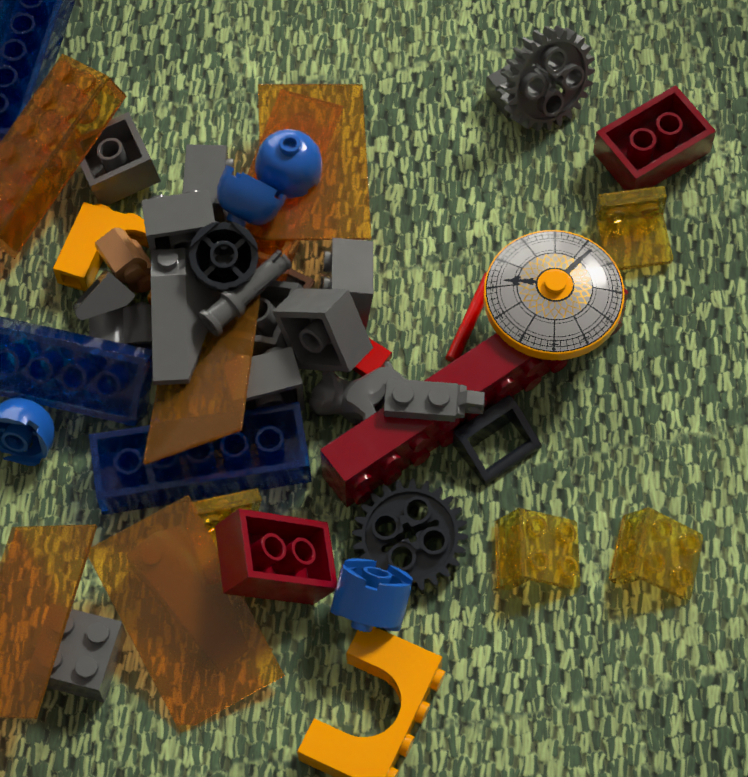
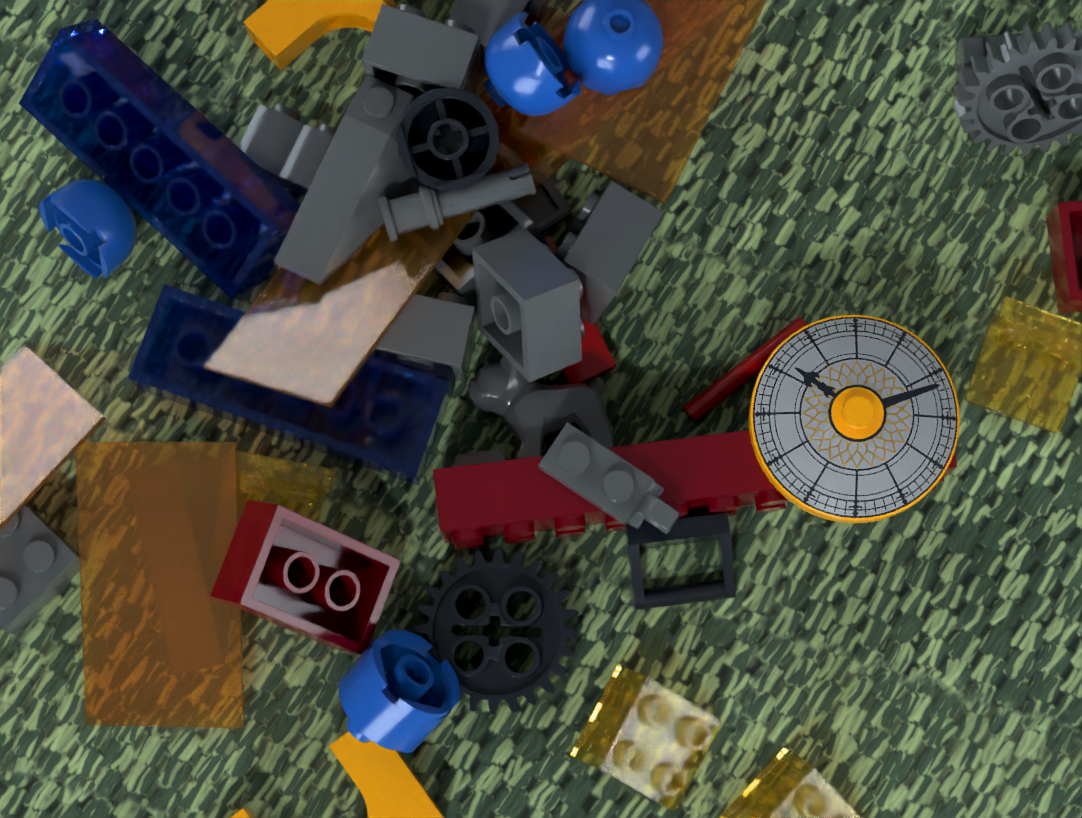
camera: 30 degrees right, 15 degrees up
dark grey tile [73,269,136,320] -> none
medium nougat brick [95,228,151,293] -> none

